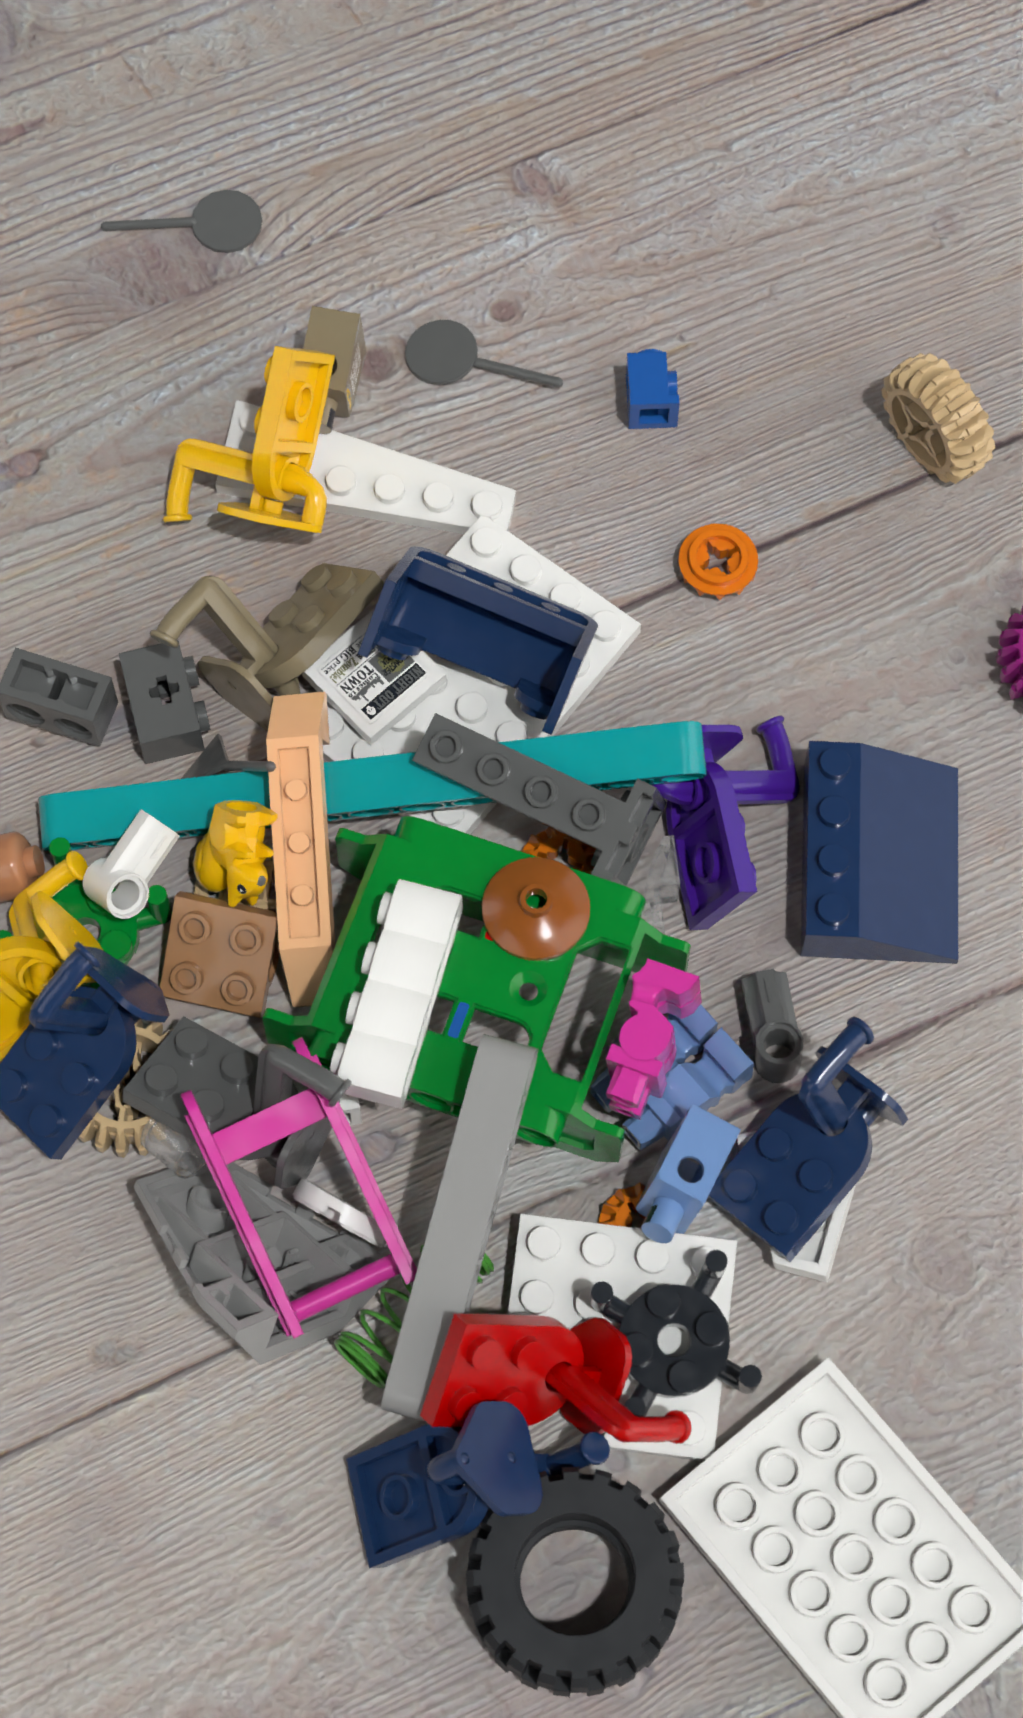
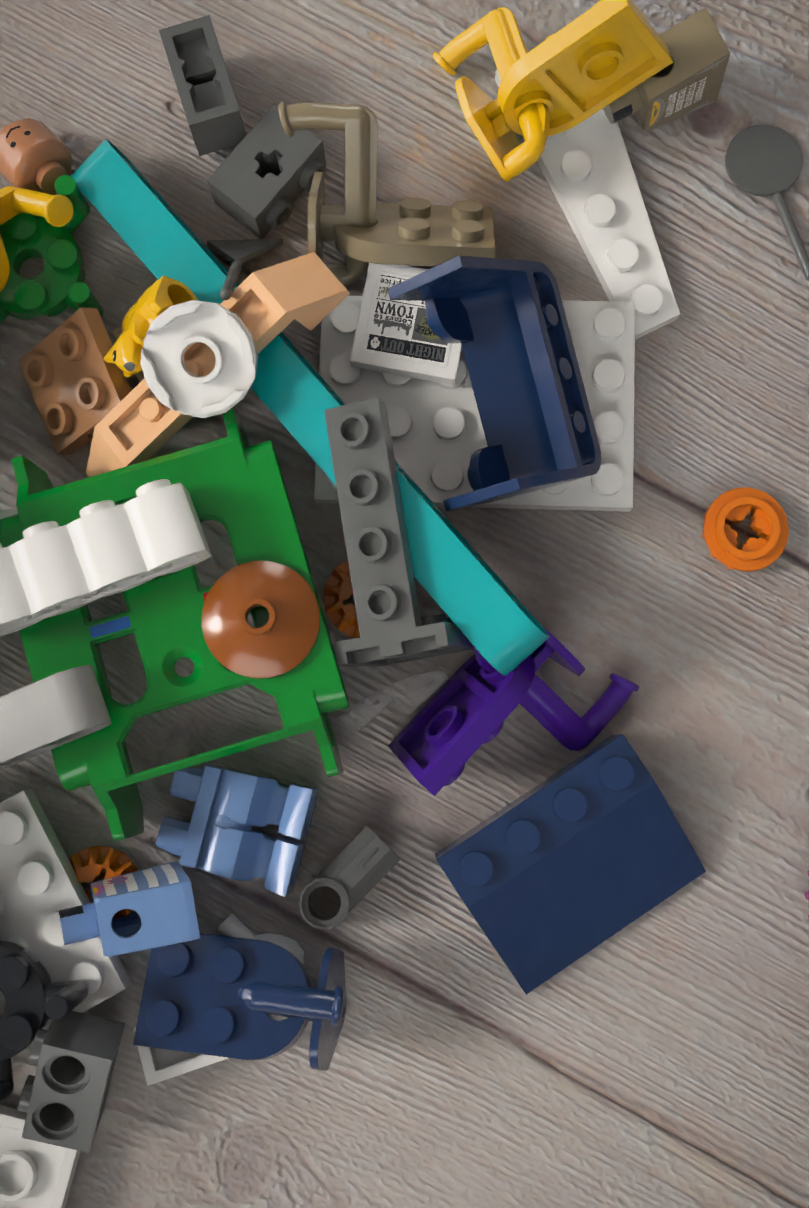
camera: 55 degrees right, 15 degrees up
white piece [83,809,180,919] -> none
dark pink hips [606,958,702,1120] -> none
none -> dark grey brick [18,1010,125,1153]
none -> white tile [140,300,258,418]

